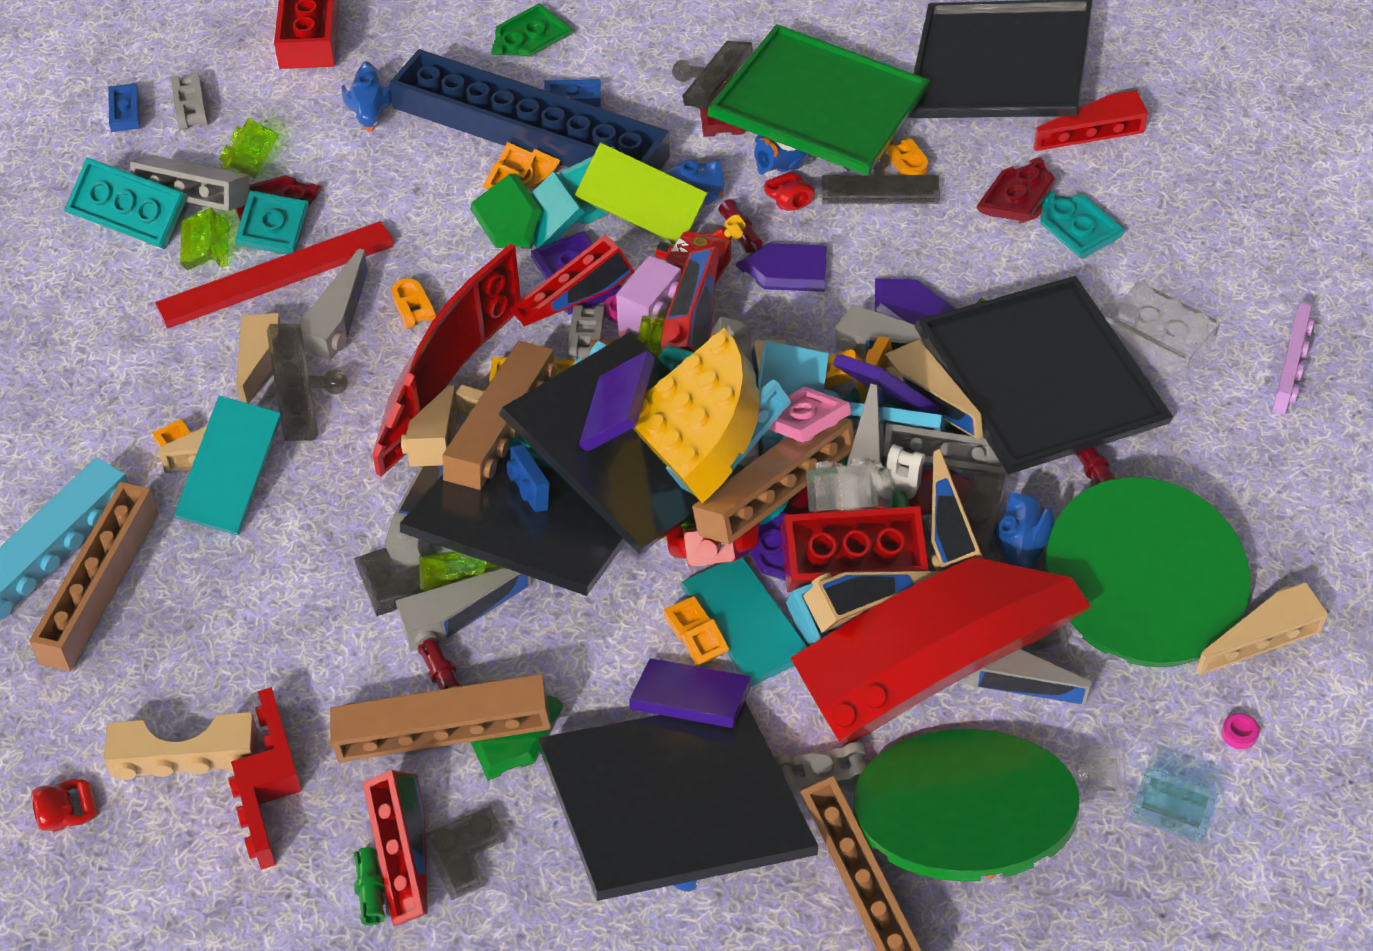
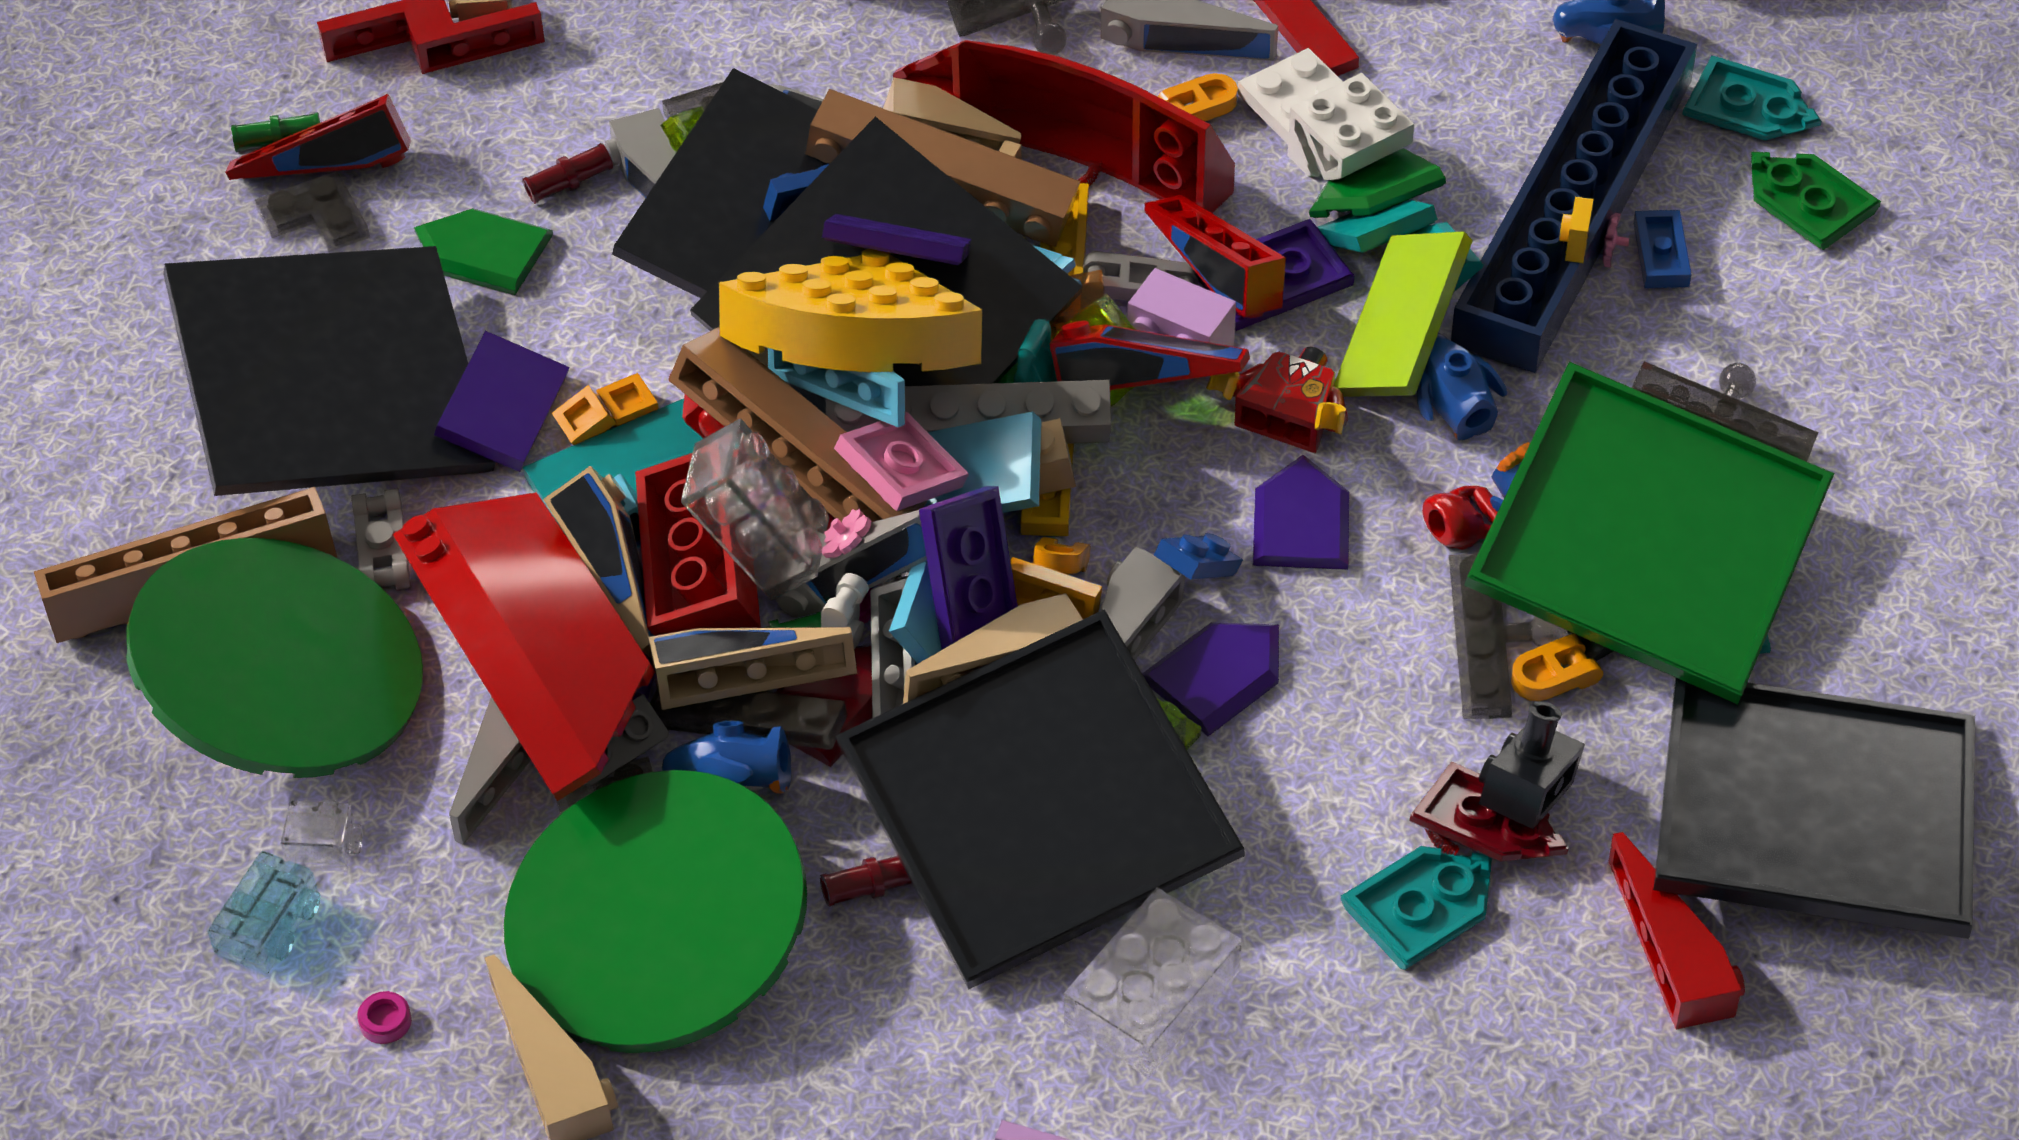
camera: 90 degrees right, 0 degrees up
medium nougat brick [330,674,551,763] -> none
light orange brick [483,142,560,190] -> none
dark red pin [718,199,763,253] -> none
none -> bright pink plant [820,509,872,558]
none -> red leg [1078,160,1103,186]
none -> blue plate [1154,533,1243,580]
none -> white piece [1238,48,1414,180]
none -> black brick [1479,701,1585,829]
none -> yellow plate [1559,197,1594,263]
none -> teal tile [1682,55,1822,140]

